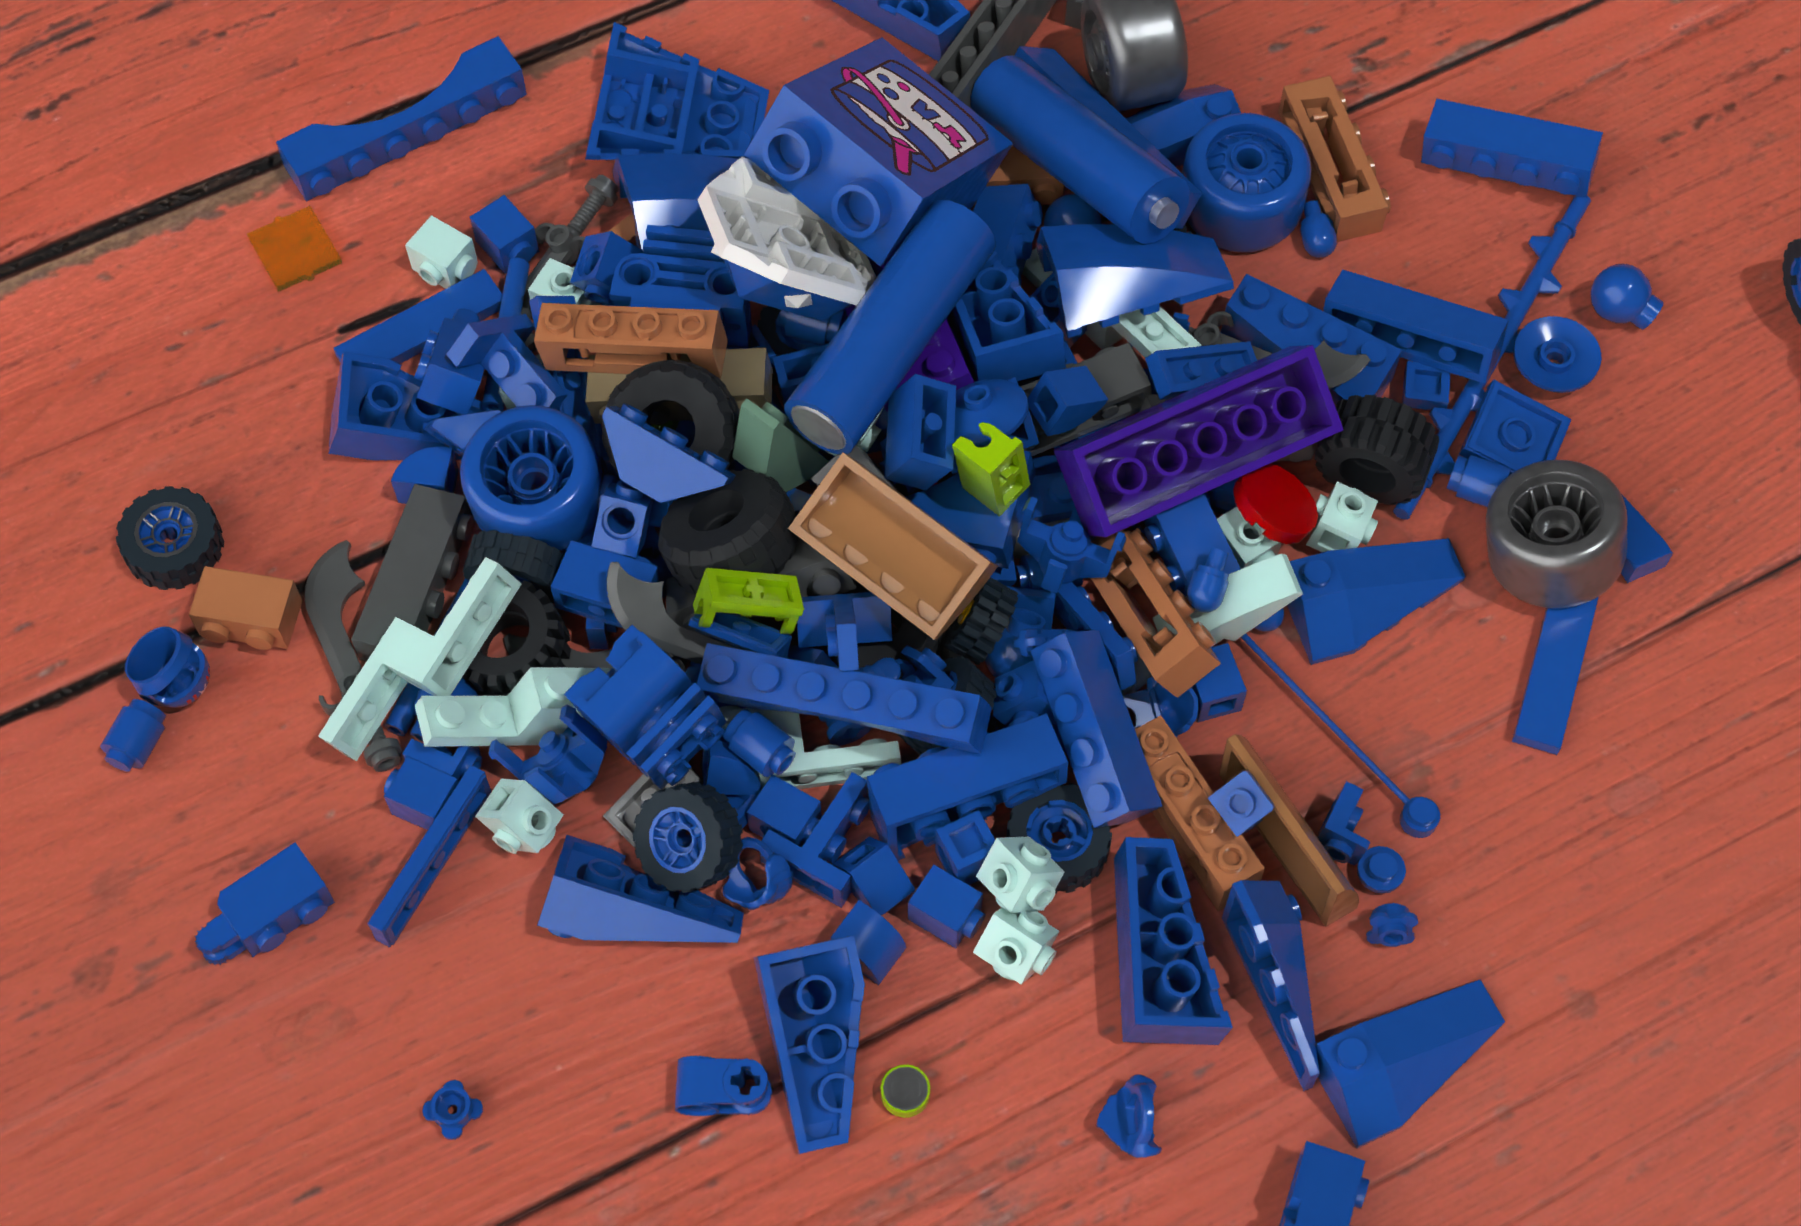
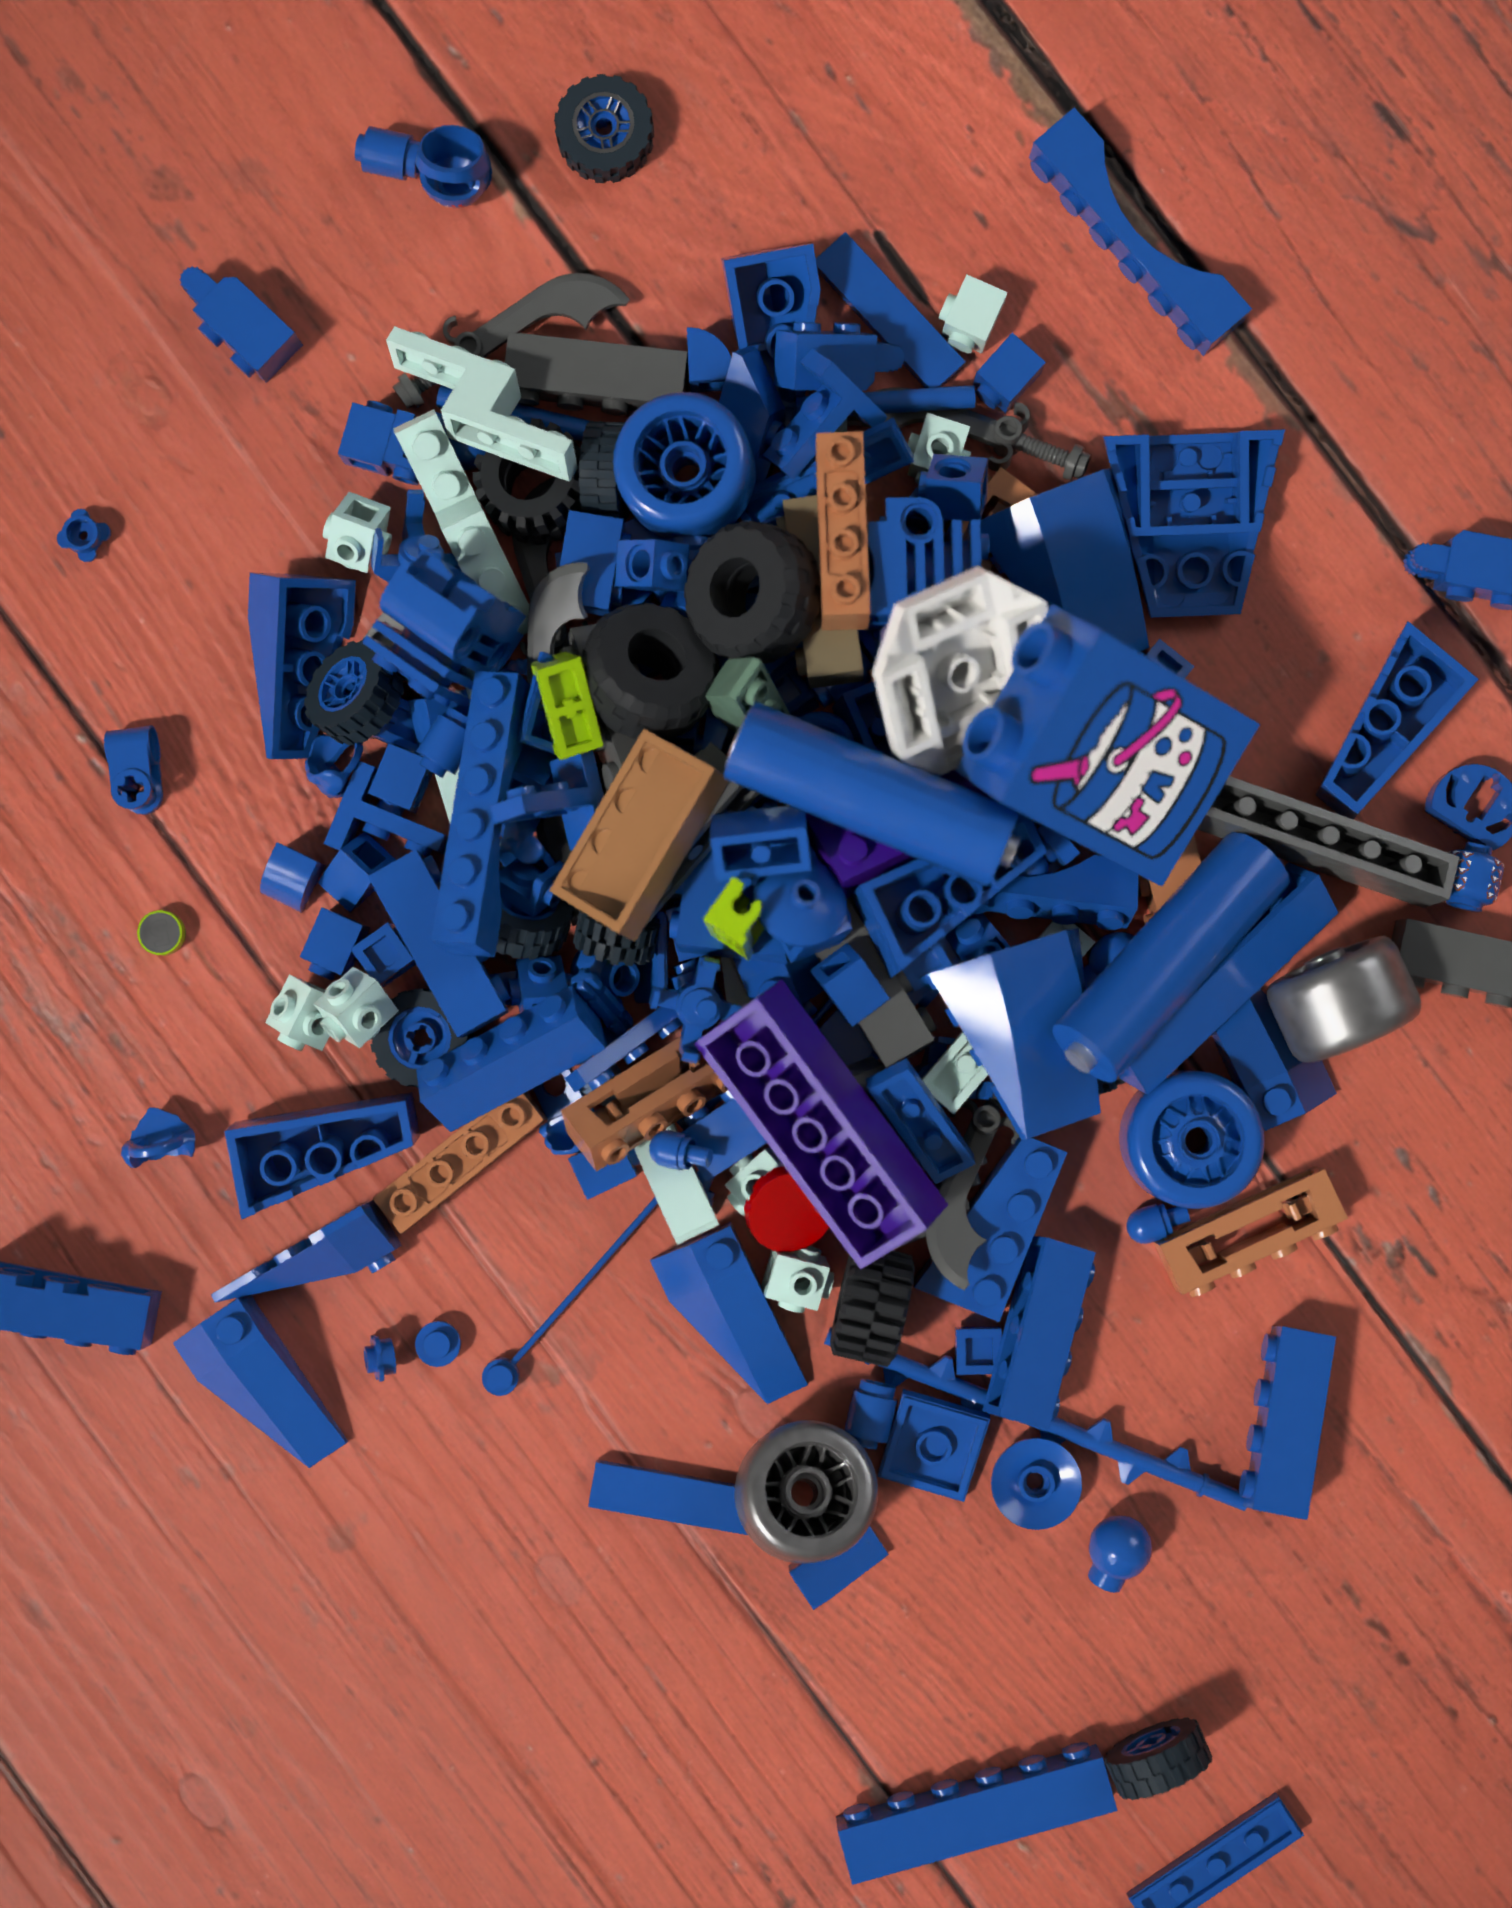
camera: 85 degrees right, 25 degrees up
nougat brick [189,566,302,650] -> none
clear yellow piece [247,206,342,292] -> none
blue tile [367,765,491,947] -> none
slope [602,403,736,503] -> none
blue wedge [753,935,865,1154] -> none
blue bracket [1208,770,1275,837] -> none
medium nougat slope [1219,734,1359,927] -> none
blue bracket [1317,781,1370,865] -> none

